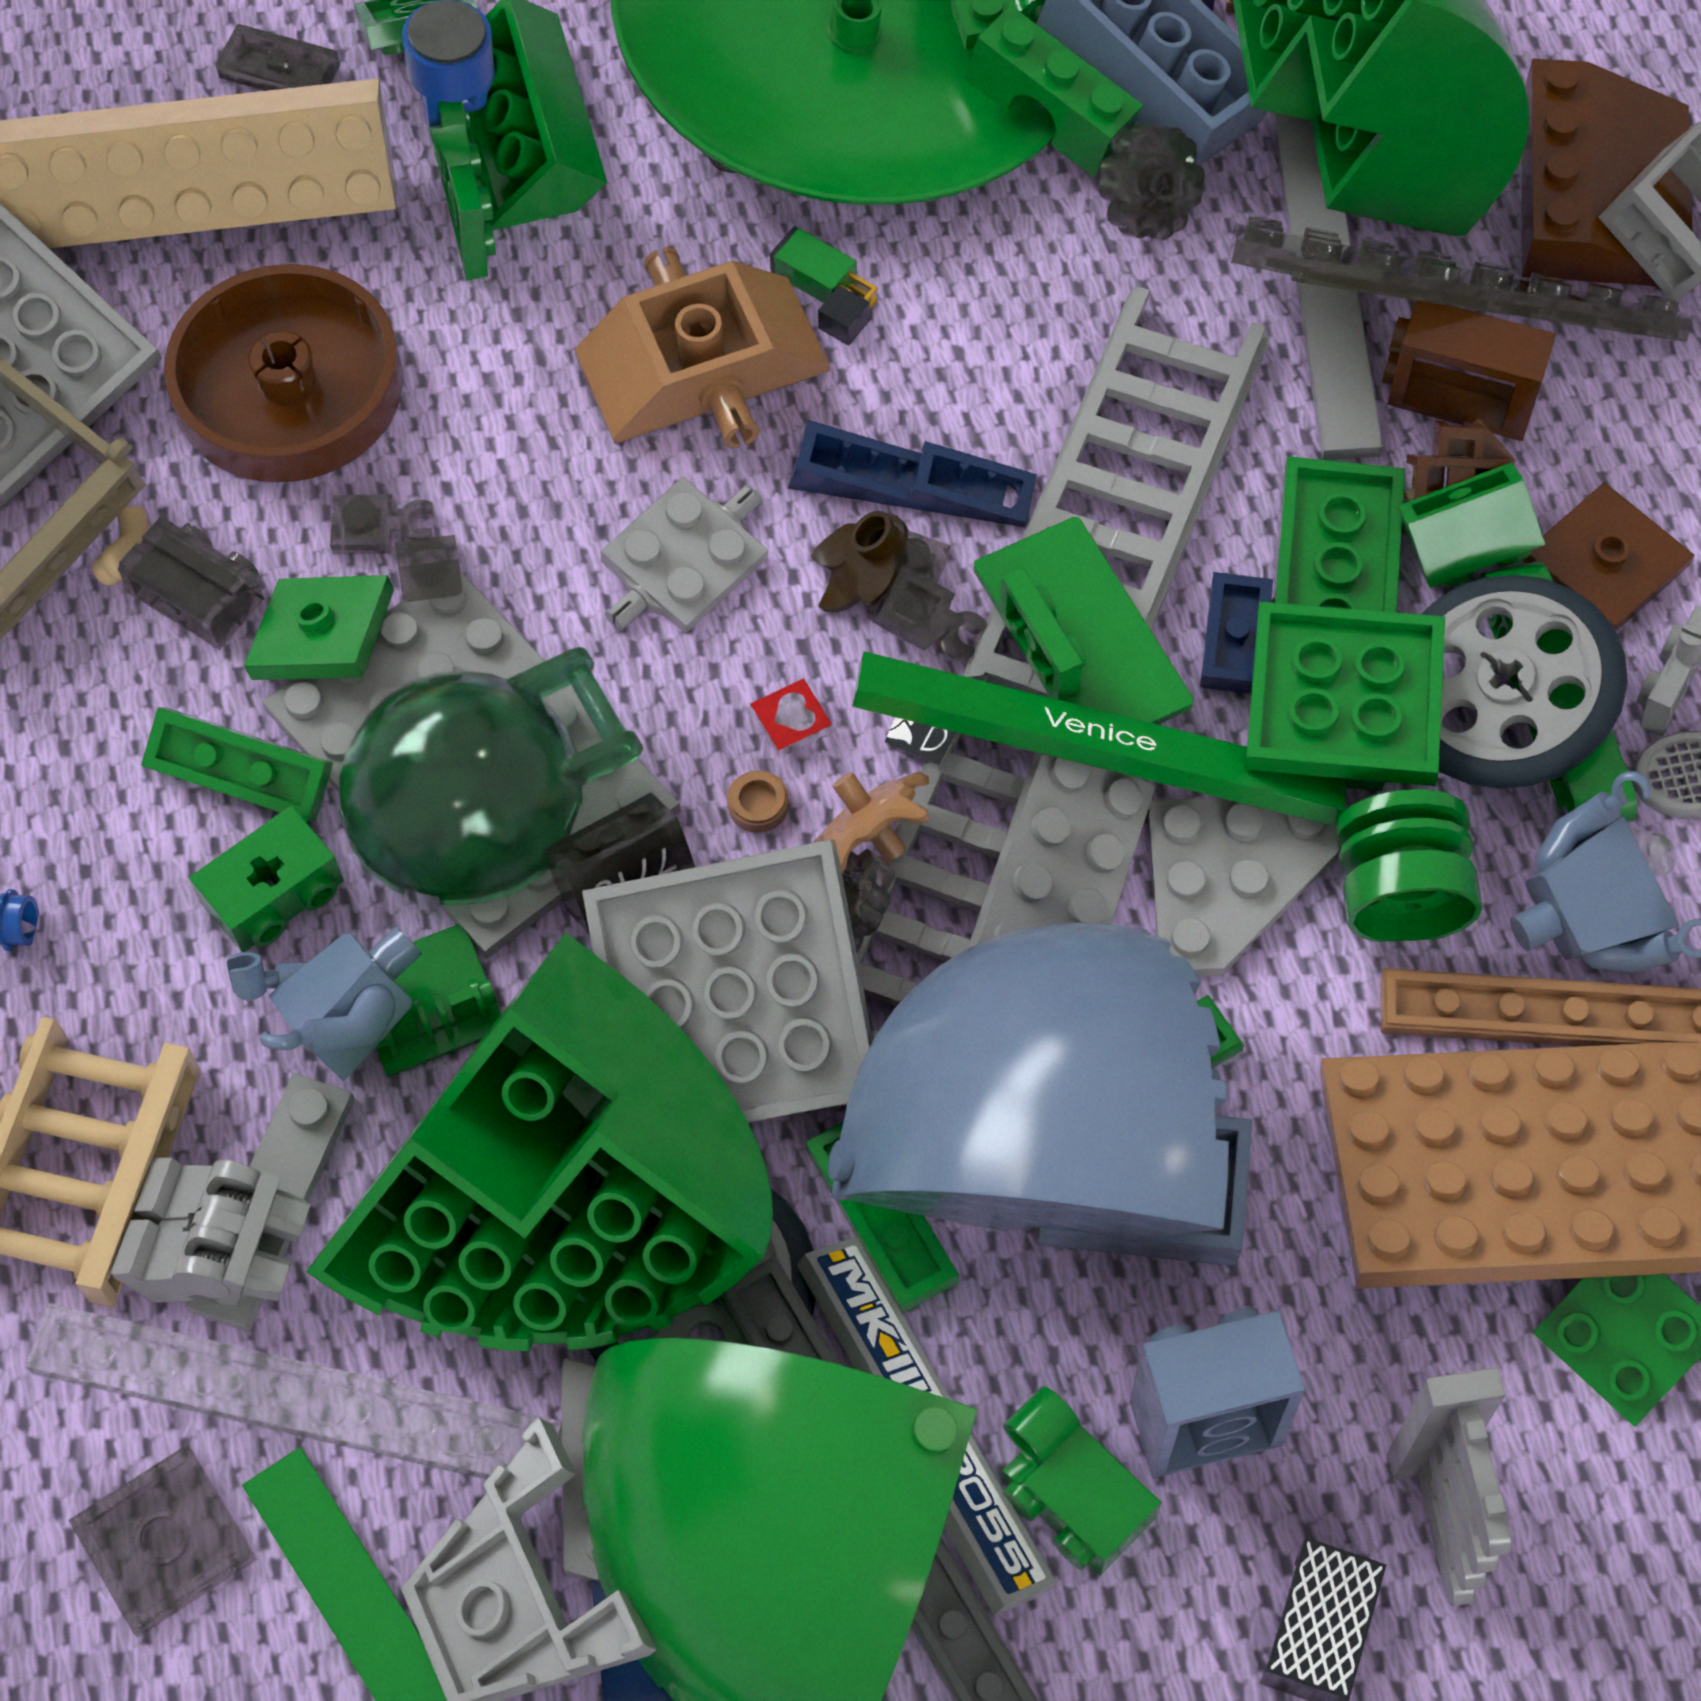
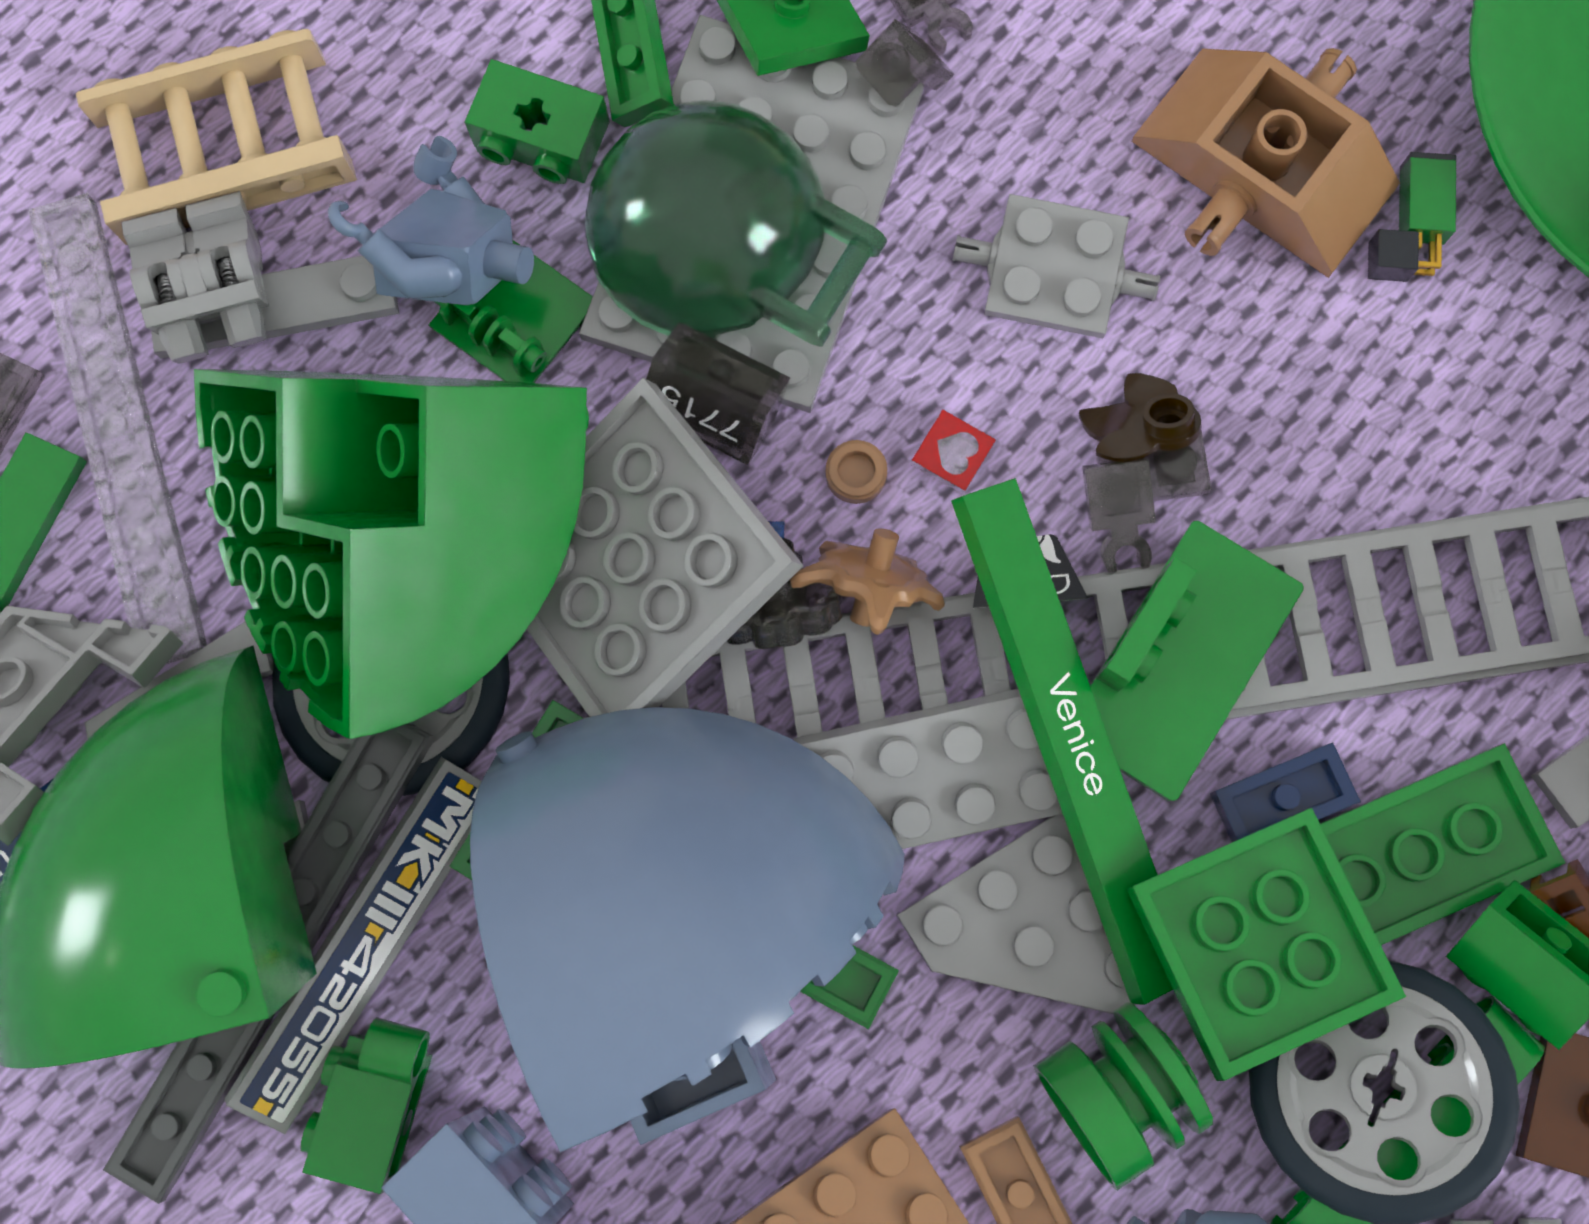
camera: 60 degrees right, 15 degrees up
dark blue slope [788,420,1037,527] -> none

